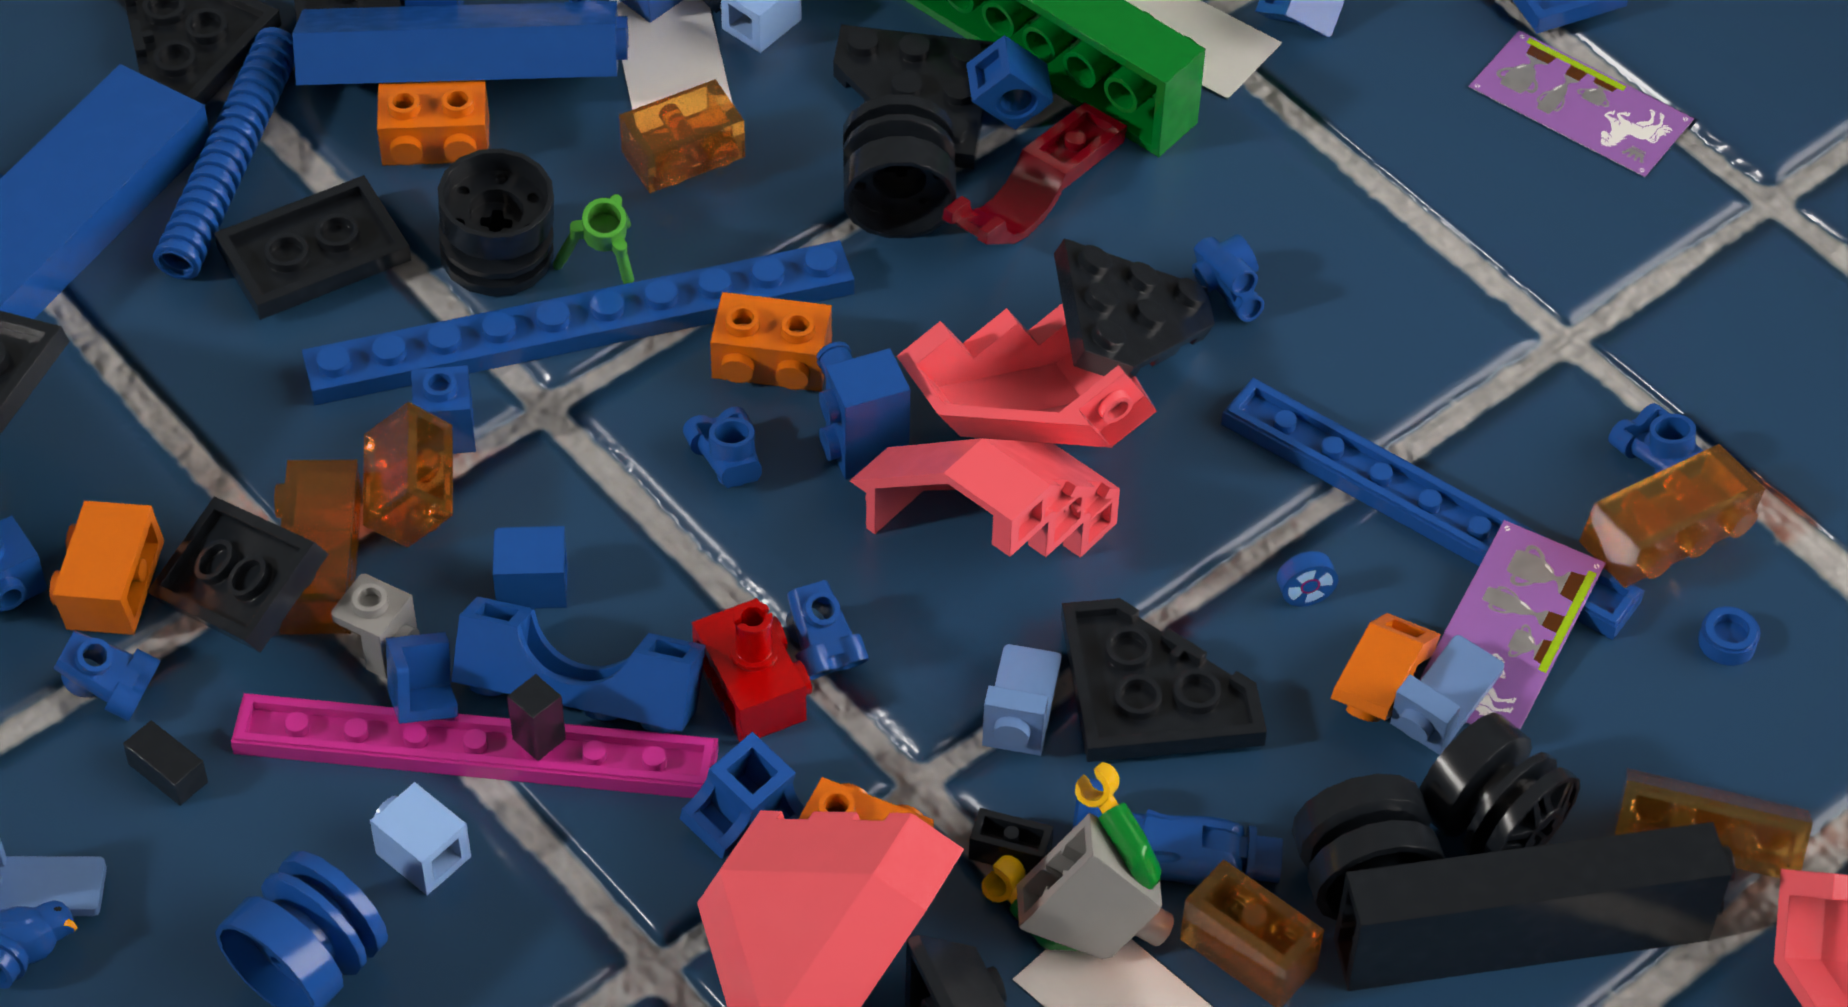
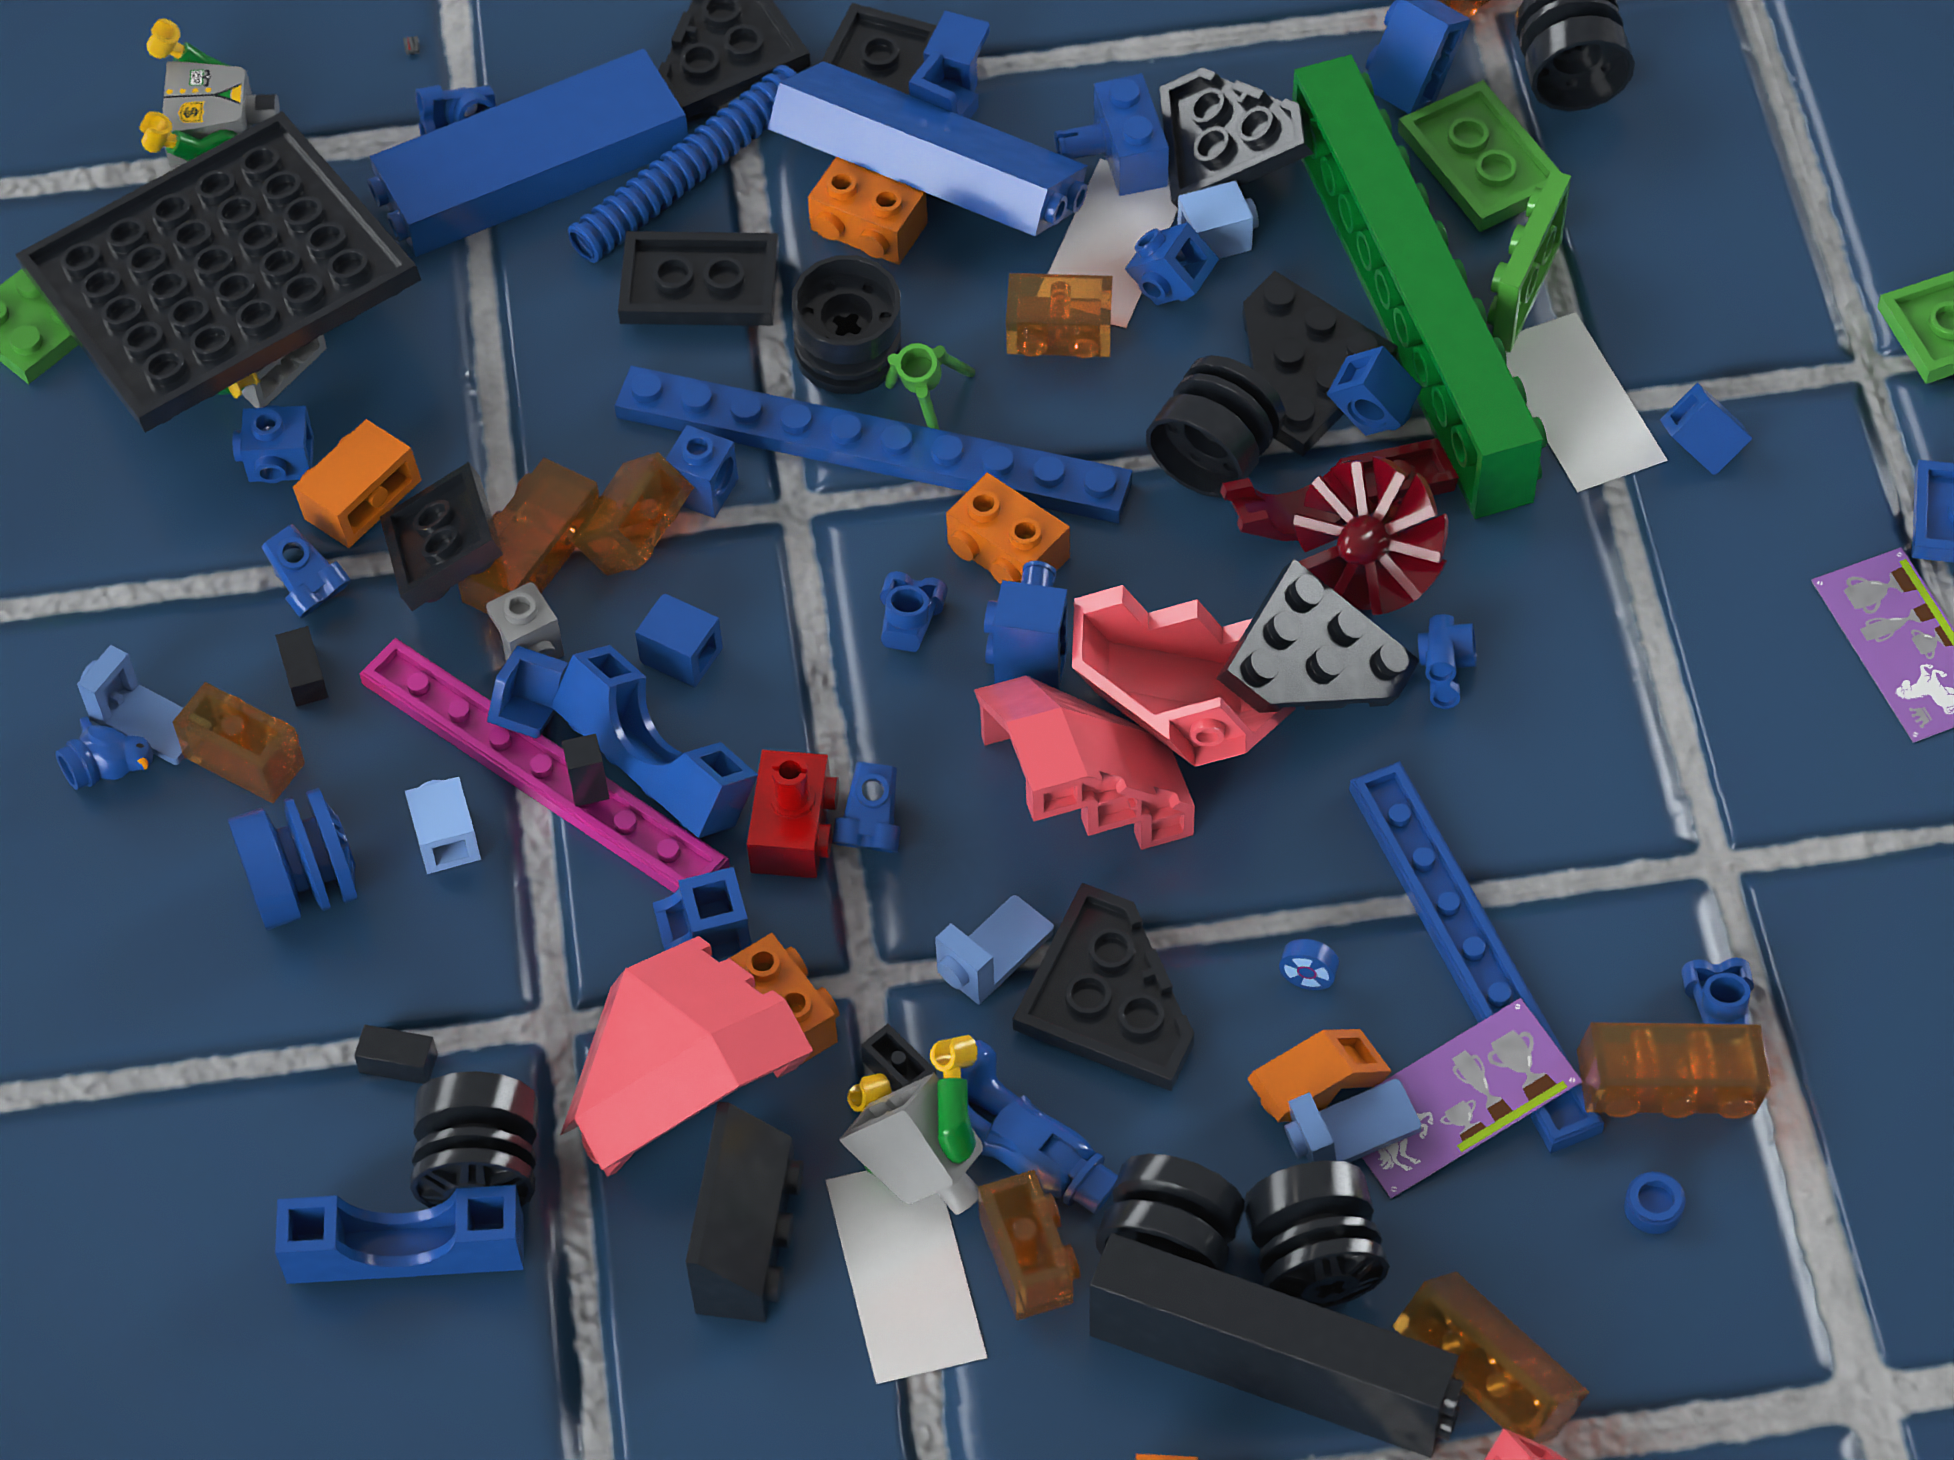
camera: 35 degrees right, 5 degrees up
none -> clear orange brick [172,682,305,803]
none -> blue brick [1125,222,1219,305]
none -> dark red piece [1293,456,1449,615]

